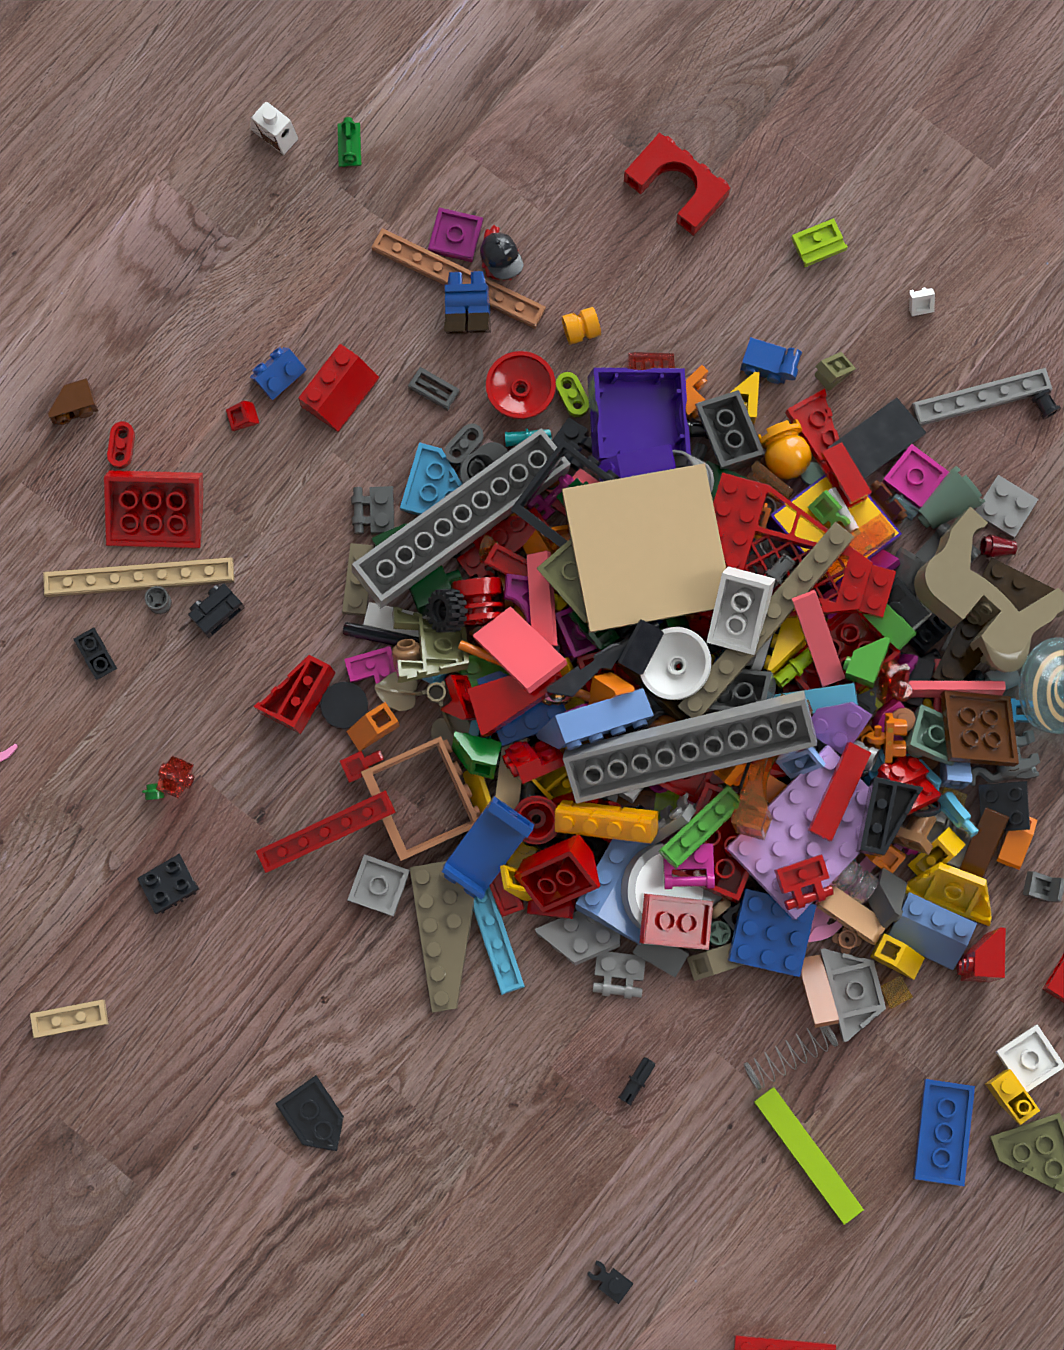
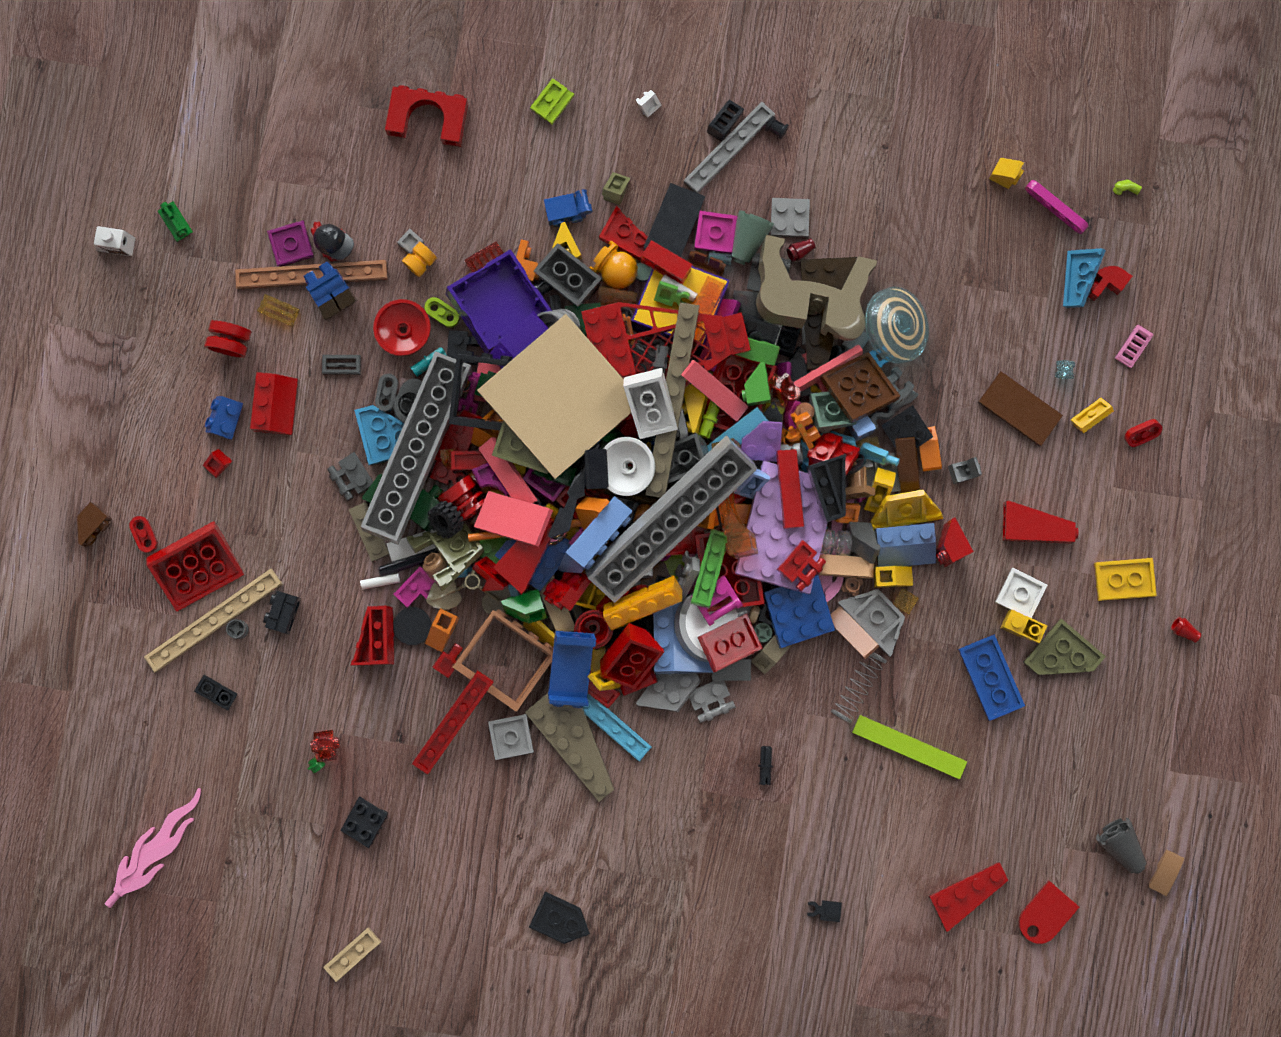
camera: 25 degrees left, 5 degrees up
none -> red wheel [204,320,252,358]
none -> clear yellow tile [257,294,300,327]
none -> white piece [360,573,400,590]
none -> light grey tile [397,229,424,254]
none -> black slope [707,99,744,142]

